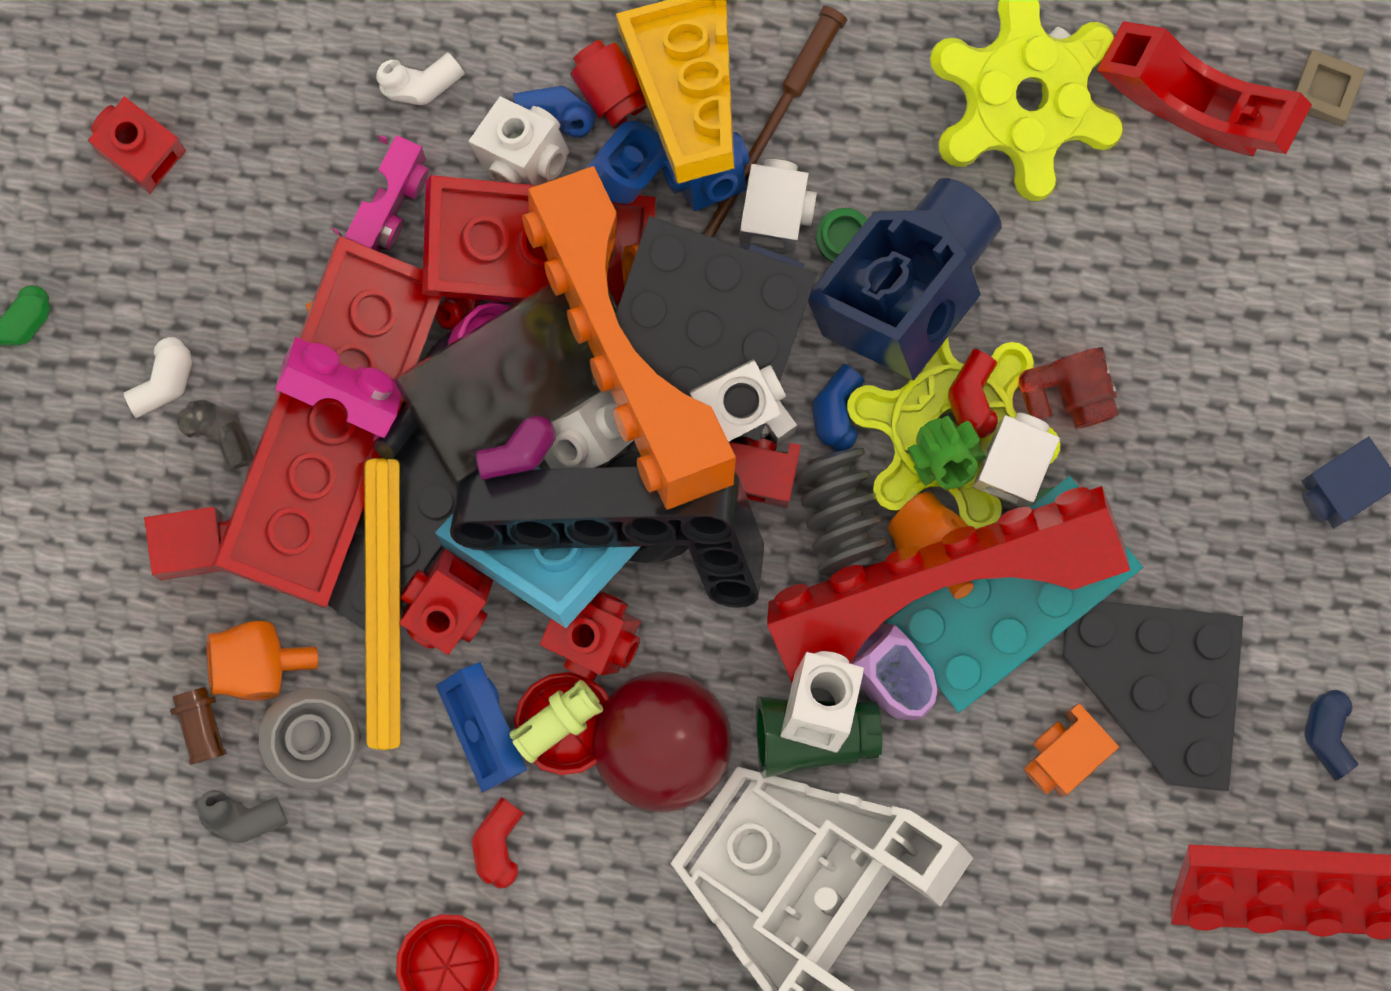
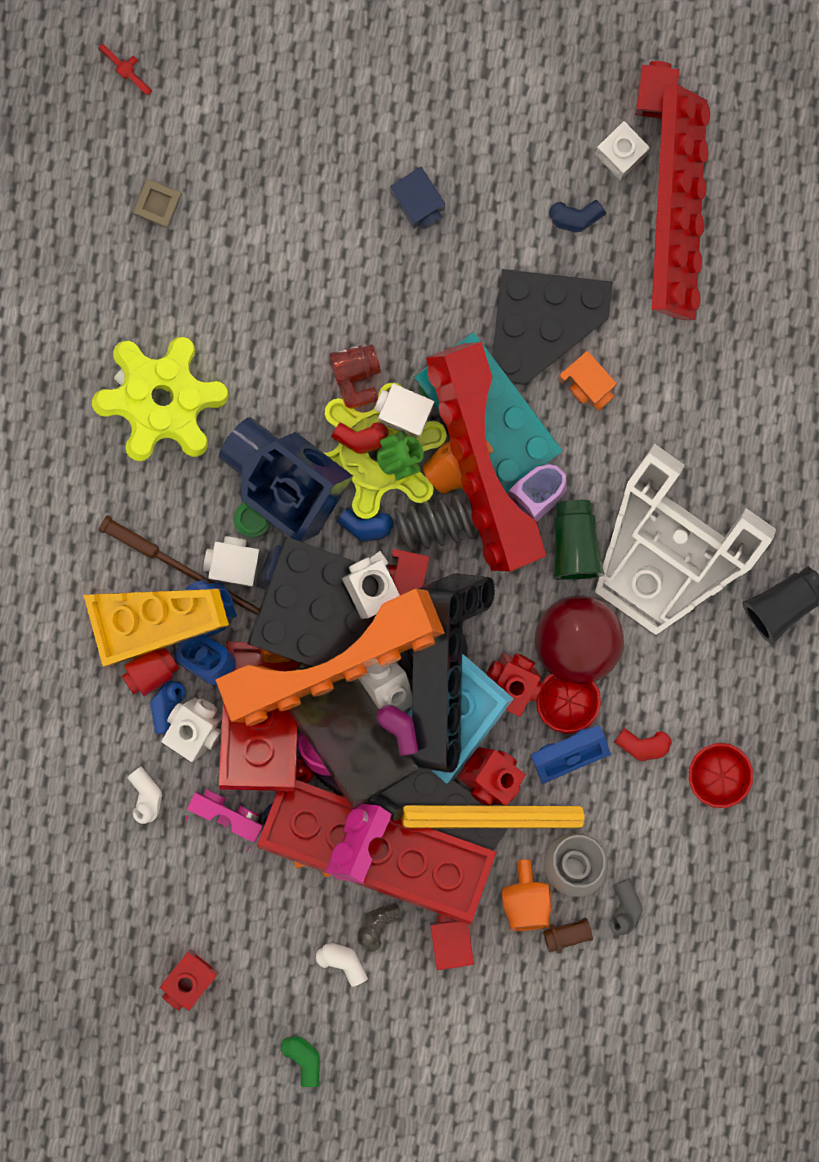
camera: 90 degrees left, 5 degrees up
yellowish green pin [509,680,603,763] -> none
white brick [780,651,864,752] -> none
red arch [1097,21,1312,157] -> none

